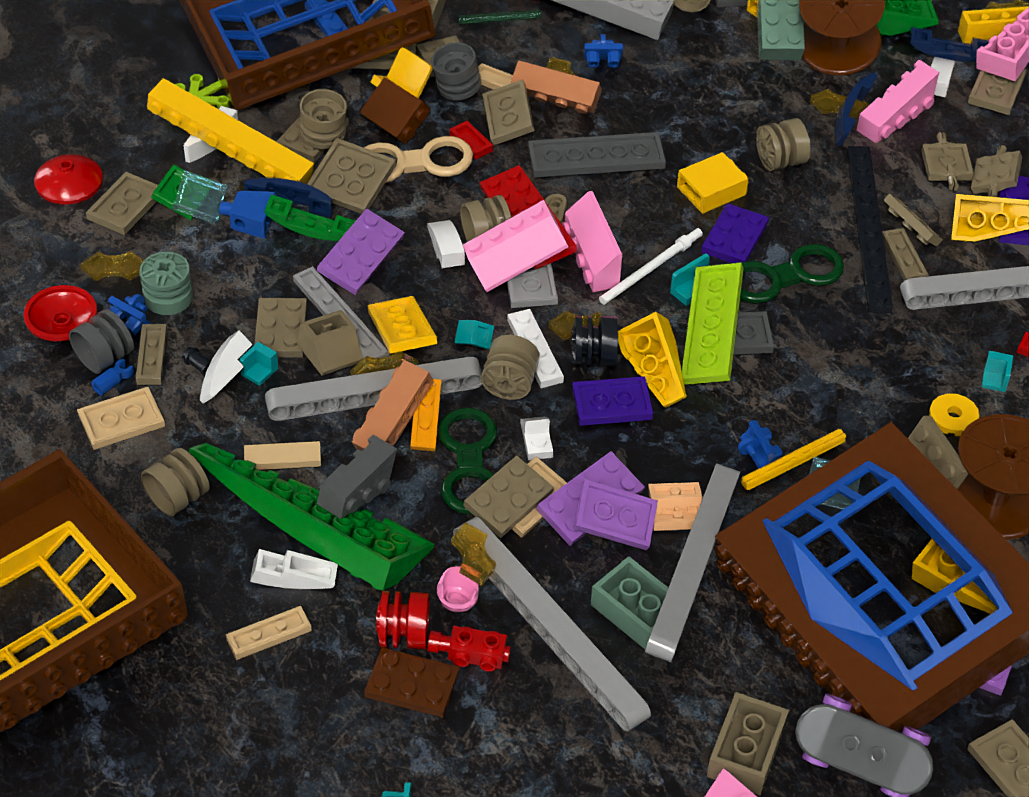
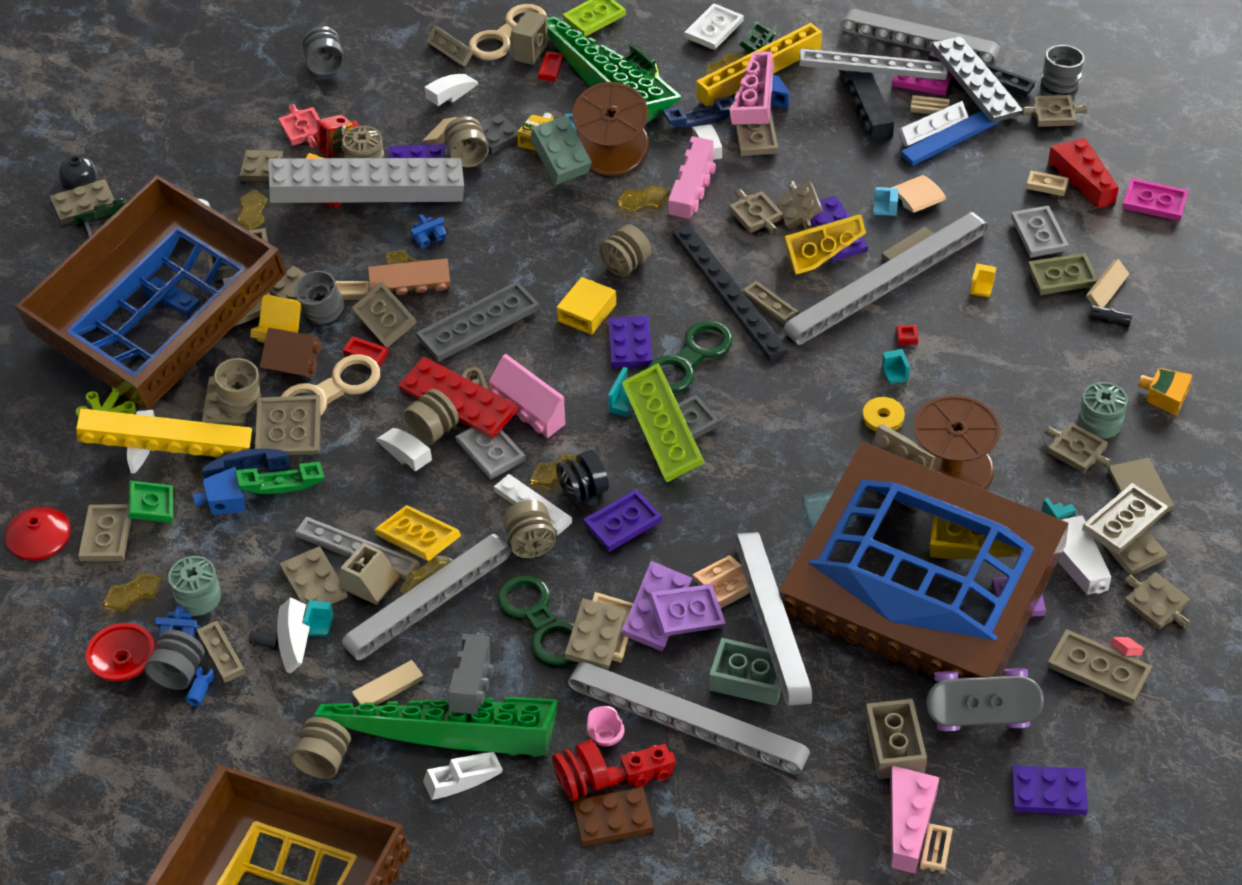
camera: 25 degrees left, 0 degrees up
tan tile [77,387,165,450] -> none
clear light blue tile [172,170,228,224] -> none
tan tile [226,606,312,660] -> none
medium lavender plate [316,208,405,296] -> none
nougat brick [352,360,434,451] -> none
light orange tile [410,379,441,451] -> none
clear yellow tile [450,522,497,586] -> none
teal panel [455,320,494,349] -> none
clear green bar [458,10,541,24] -> none
bright pink slope [463,200,569,292] -> none
white slope [520,417,553,460] -> none
white bar [599,228,703,305] -> none
yellow wedge [618,312,686,407] -> none
blue hips [738,420,782,469] -> none
yellow axle [741,429,846,490] -> none
dark blue slope [835,73,877,147] -> none
dark tan plate [884,193,943,246] -> none

